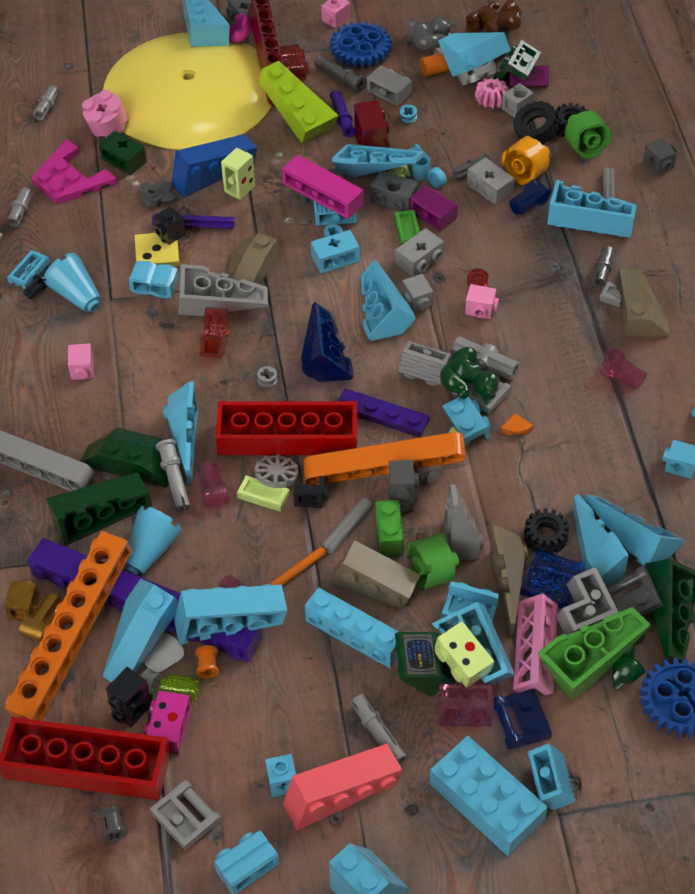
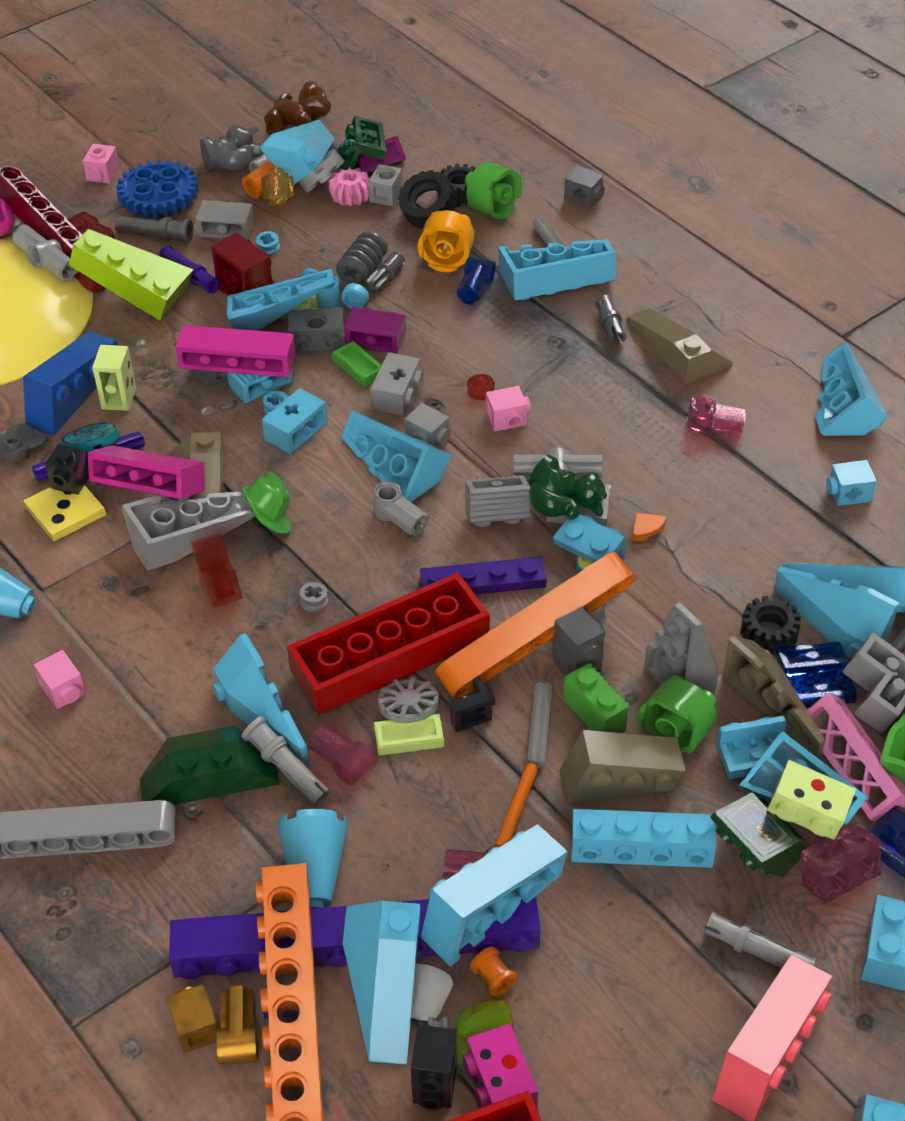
camera: 30 degrees left, 5 degrees down
dark green wedge [46,472,152,546] -> none
medium azure brick [129,261,179,298] -> none
medium azure brick [265,754,296,797] -> none
clear blue wedge [301,302,354,382] -> none
light grey brick [467,157,515,205] -> none
light grey tile [599,281,622,307] -> none
none -> light grey piece [12,225,78,282]
none -> teal tile [61,422,119,453]
none -> dark pink brick [88,445,205,499]
none -> bright green piece [241,471,291,534]
none -> clear yellow head [261,168,294,207]
none -> dark grey piece [336,231,388,285]
none -> light grey piece [373,481,429,537]

